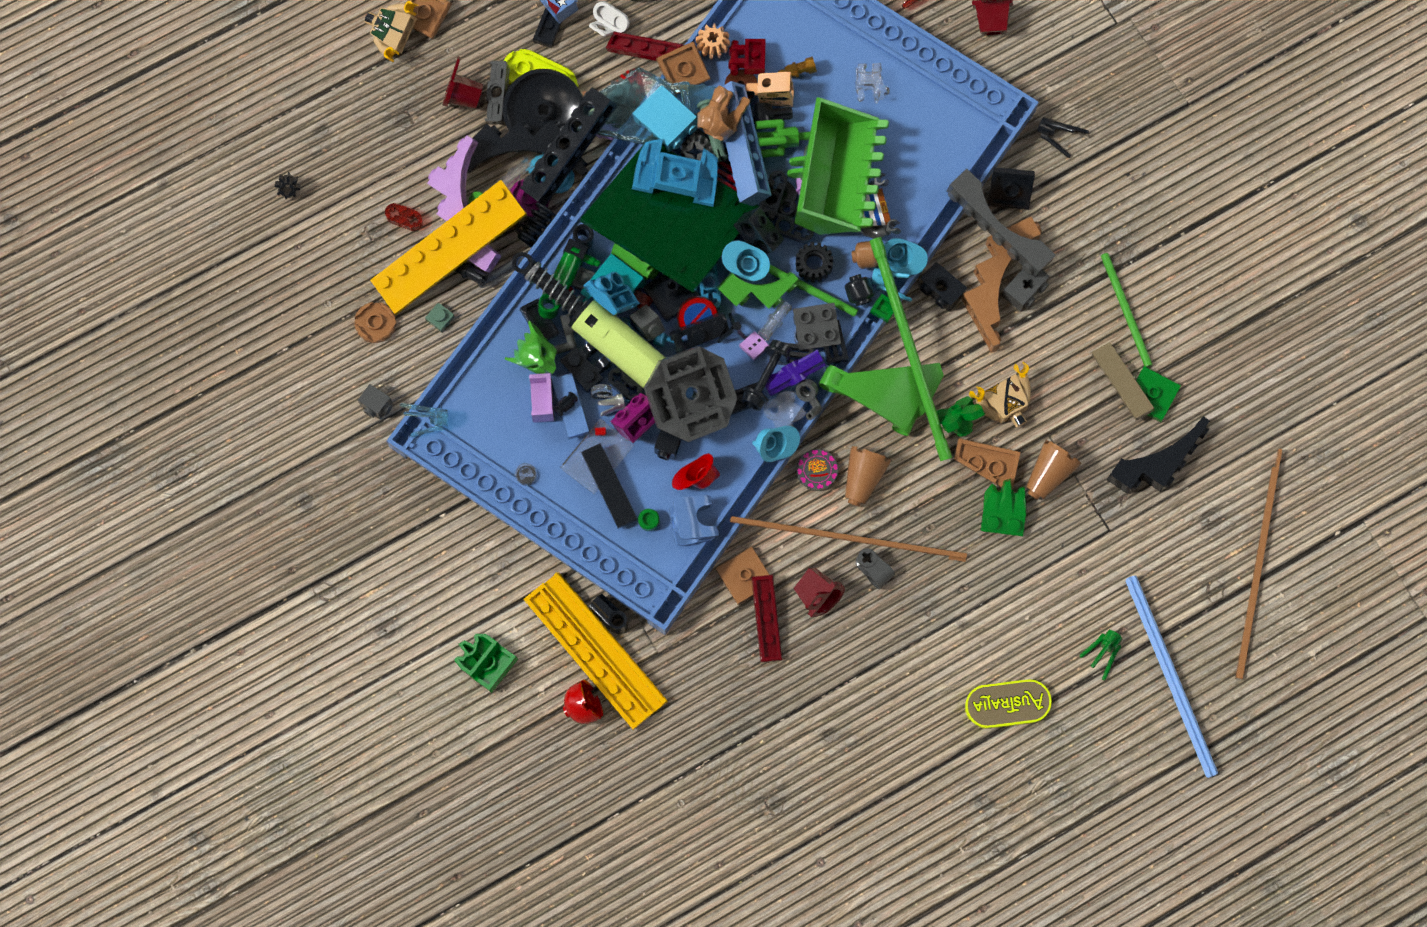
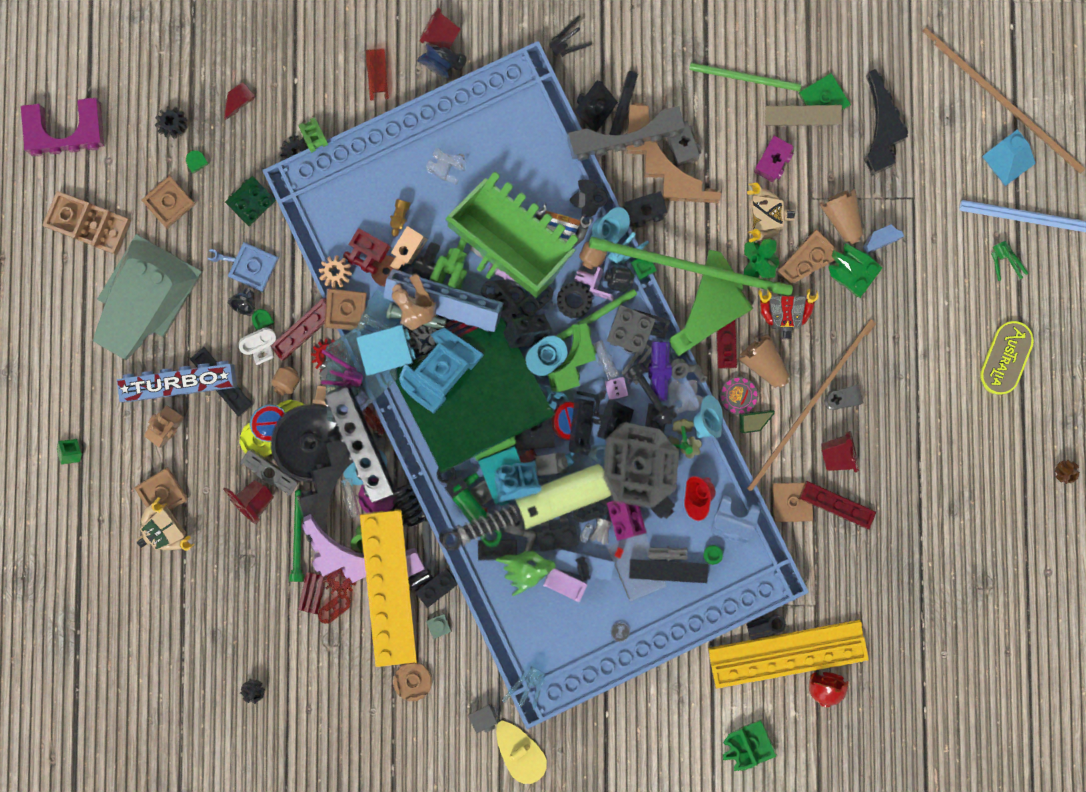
camera: 60 degrees left, 10 degrees up
none -> piece [250,404,285,442]
none -> green tile [252,309,275,331]
none -> medium nougat head [271,366,300,396]
none -> green piece [289,489,304,582]
none -> dark red tile [298,572,326,615]
none -> magenta plant [321,350,363,388]
none -> clear red gear [322,567,356,596]
none -> clear red gear [361,405,384,435]
none -> black brick [416,569,458,608]
none -> piece [417,44,467,78]
none -> light yellow shield [496,721,547,784]
none -> black plate [569,179,608,217]
none -> lavender bracket [575,267,614,301]
none -> black tile [593,399,634,440]
none -> black axle [609,71,638,135]
none -> dark grey axle [648,546,688,561]
none -> olive plant [668,419,702,459]
none -> dark red plate [716,320,737,369]
none -> olive tile [739,410,775,433]
none -> magenta brick [754,136,794,183]
none -> torso [758,289,818,340]
none -> medium blue slope [863,224,904,254]
none -> dark azure slope [982,129,1036,186]
none -> reddish brown gear [1055,460,1080,484]

